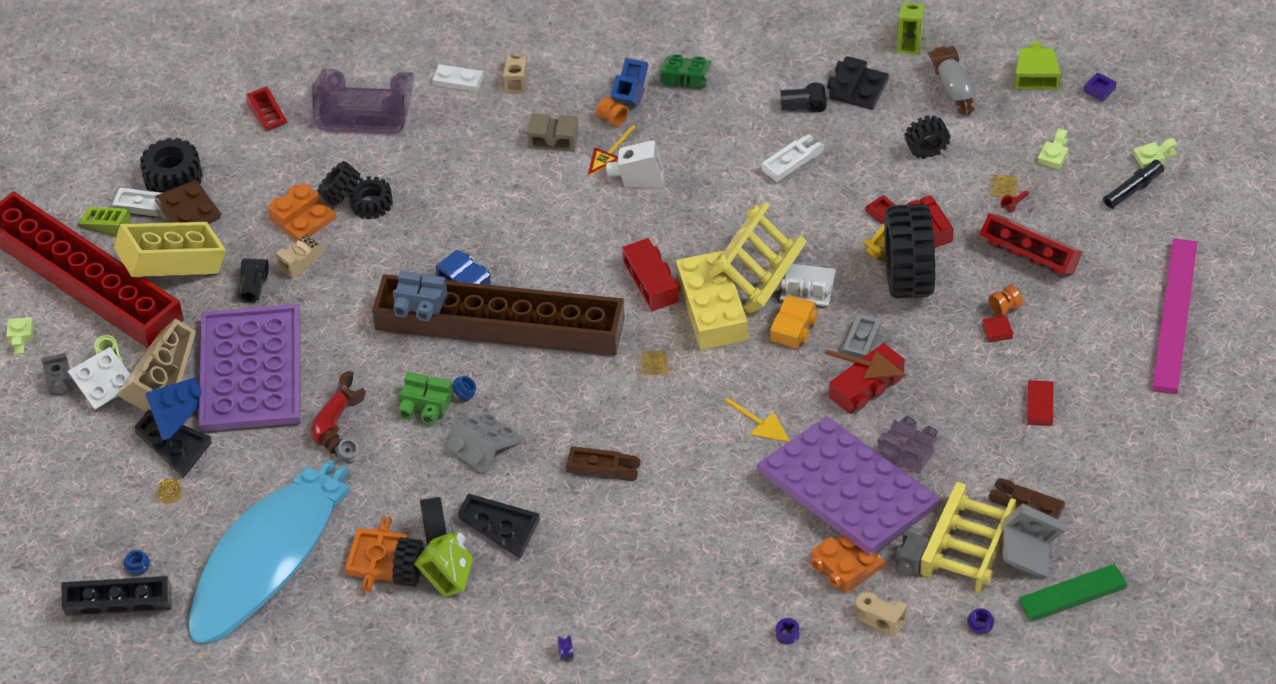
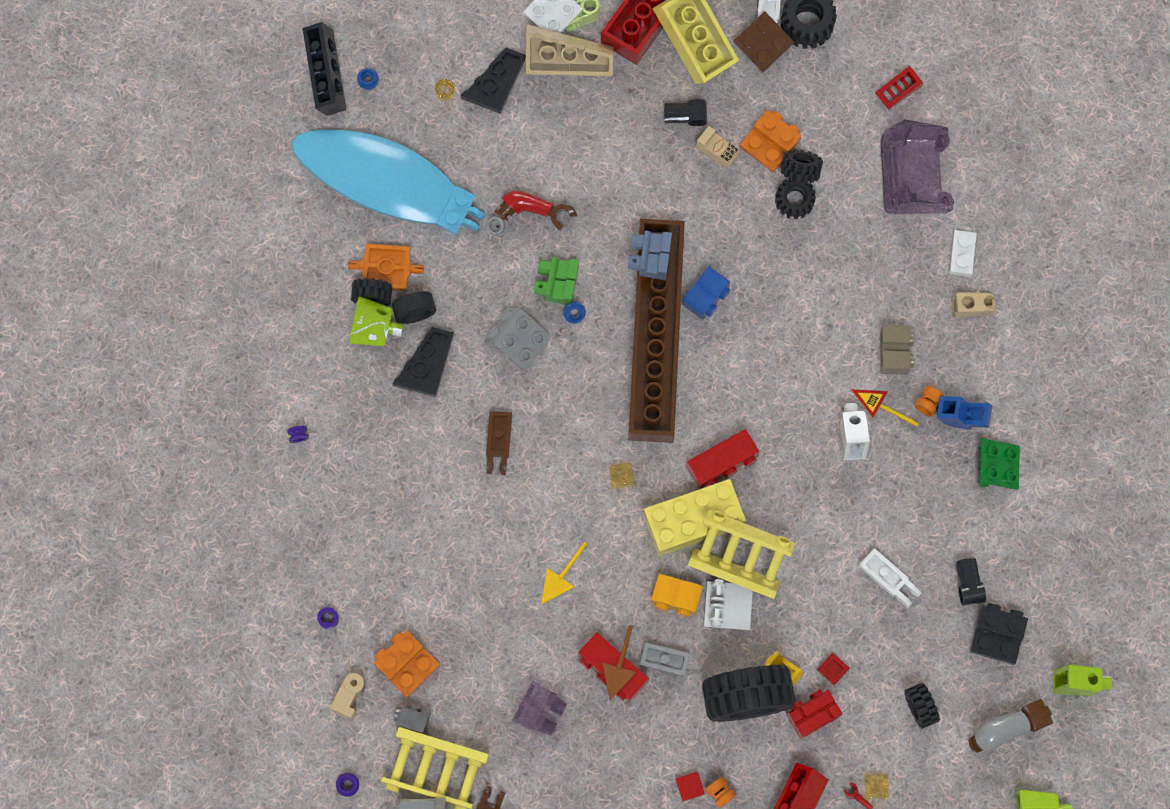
camera: 80 degrees right, 25 degrees up
blue wing [145,377,201,440] -> none
medium lavender plate [199,304,301,432] -> none
medium lavender plate [757,416,941,556] -> none

